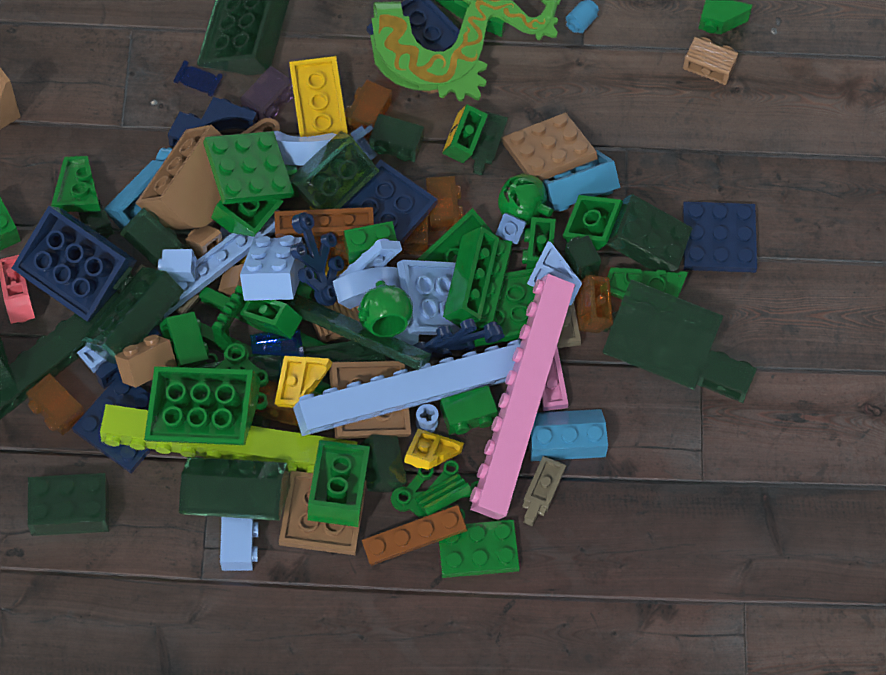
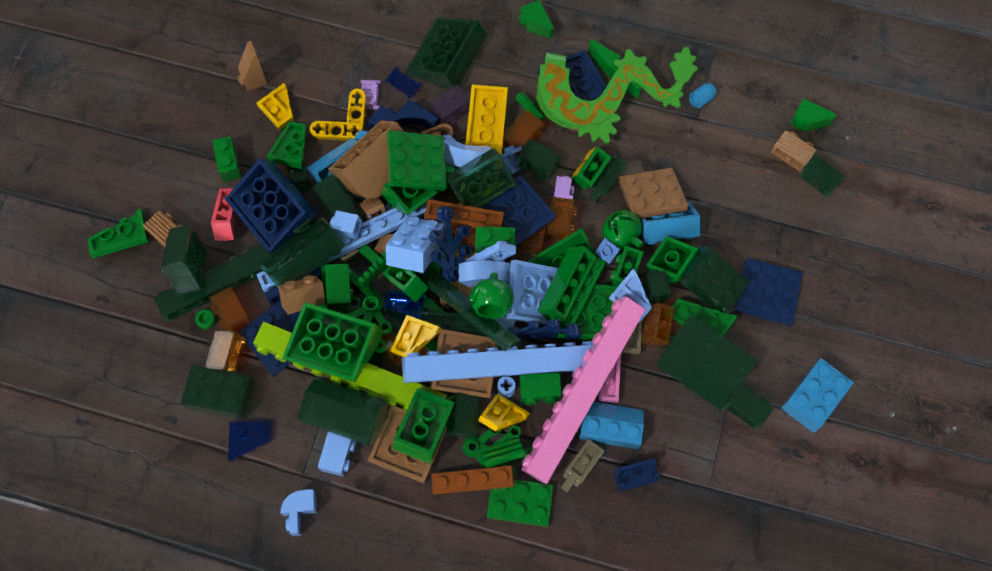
camera: 15 degrees right, 5 degrees up
none -> green tile [195,309,216,330]
none -> clear orange brick [205,331,246,376]
none -> clear blue wing [228,421,271,462]
none -> yellow wing [256,83,294,131]
none -> light blue brick [281,489,317,536]
none -> yellow beam [310,89,366,141]
none -> lavender piece [361,80,381,110]
none -> green axle [516,92,545,124]
none -> lavender brick [553,176,574,207]
none -> dark blue hinge [613,458,659,492]
none -> dark azure brick [781,358,854,433]
none -> clear green brick [798,154,845,199]

